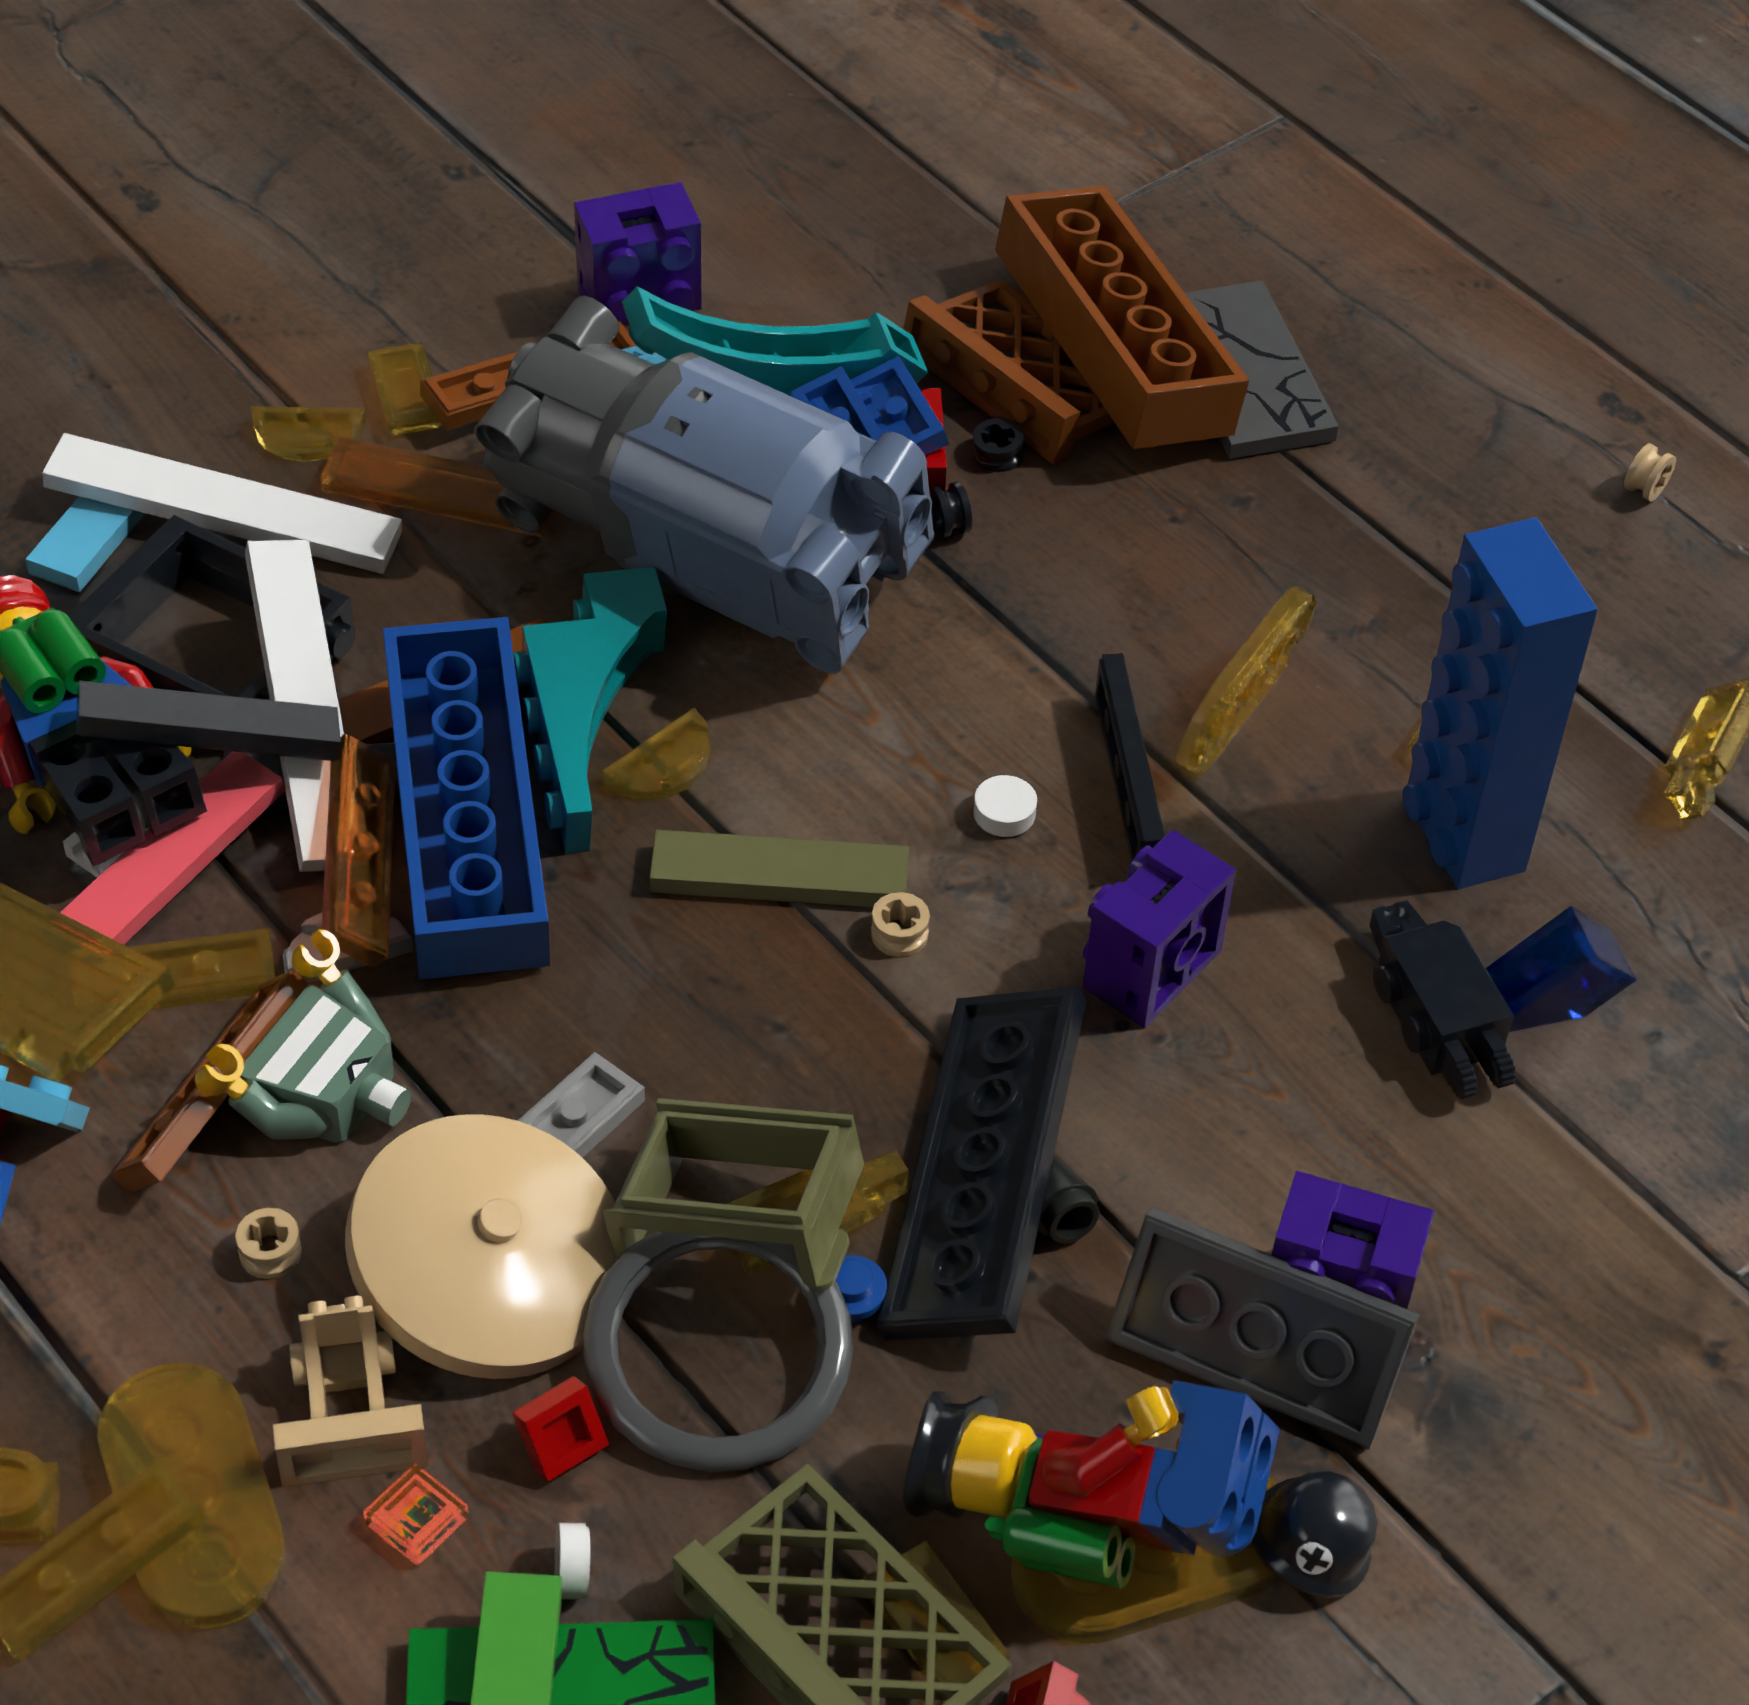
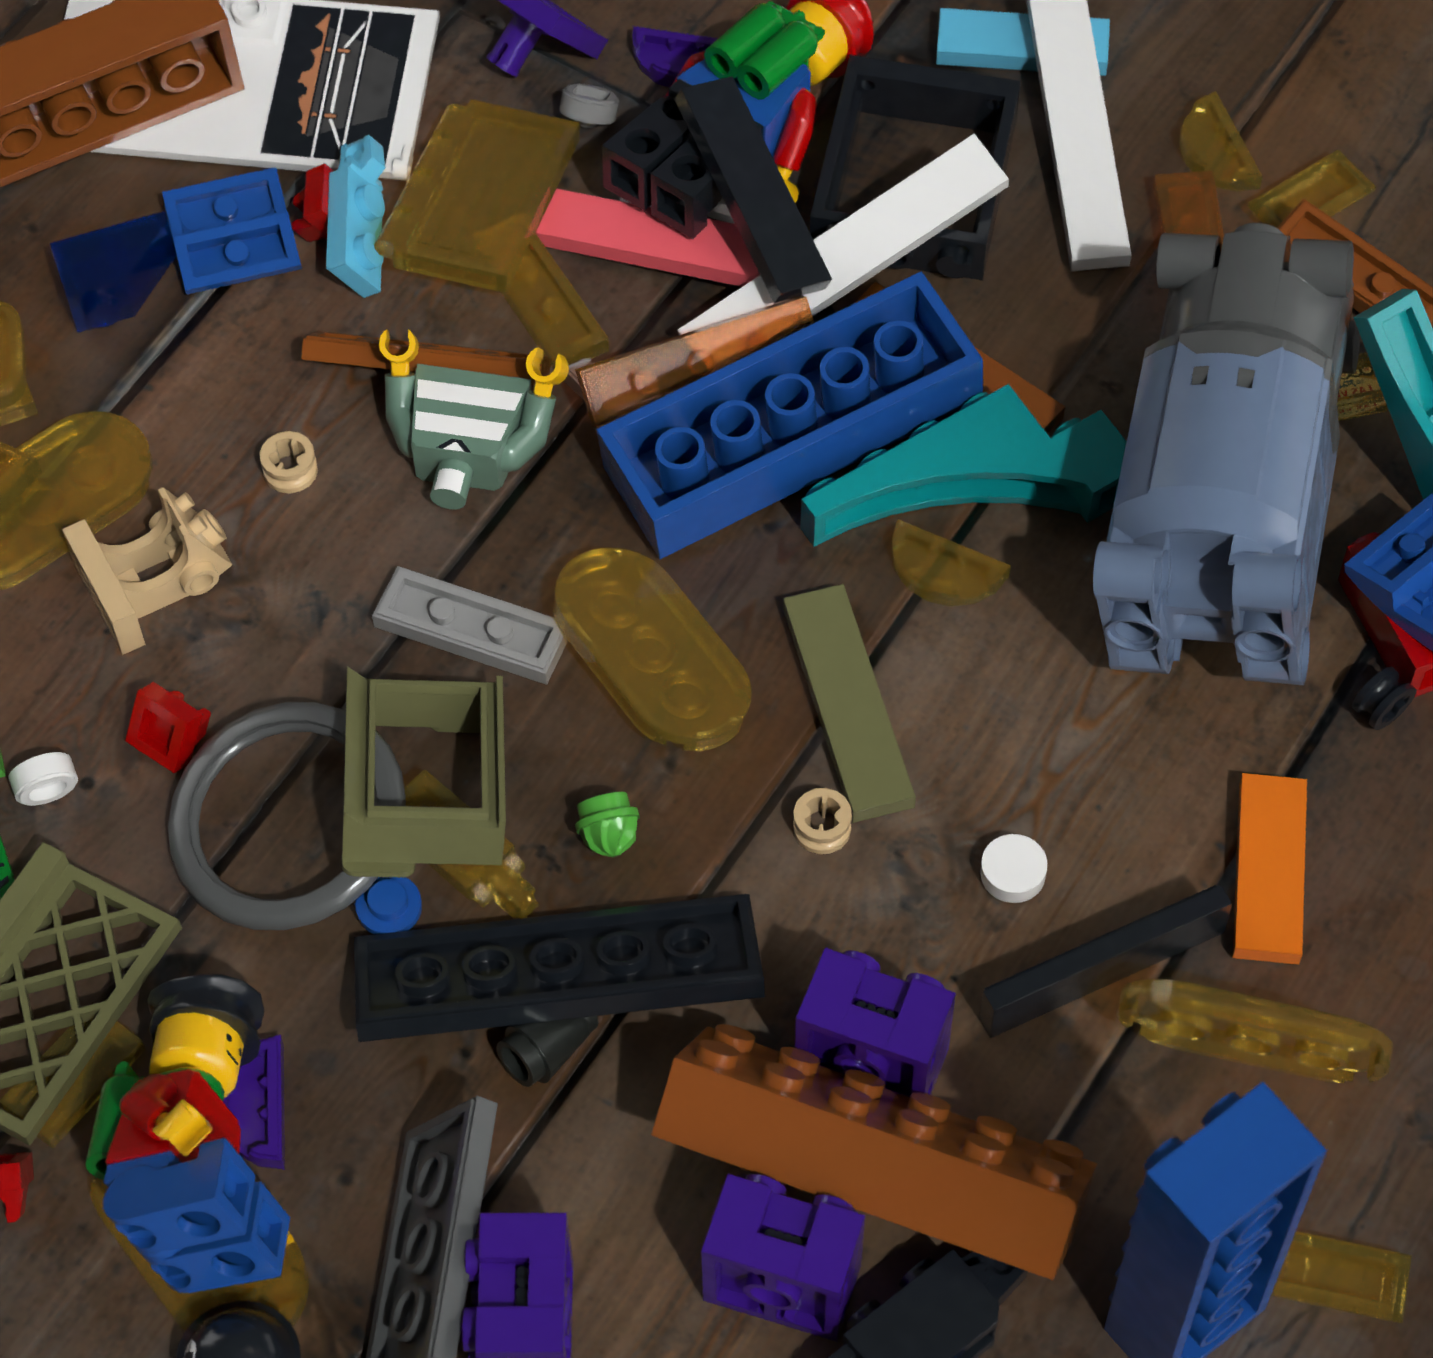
camera: 75 degrees right, 10 degrees up
tan dish [345,1114,616,1379] -> none
clear orange tile [363,1463,469,1568] -> none
none -> clear yellow tile [553,548,752,751]
none -> bright green plate [575,792,640,857]
none -> dark orange brick [651,1024,1098,1281]
none -> dark purple piece [701,1174,865,1342]
none -> orange tile [1232,773,1307,965]

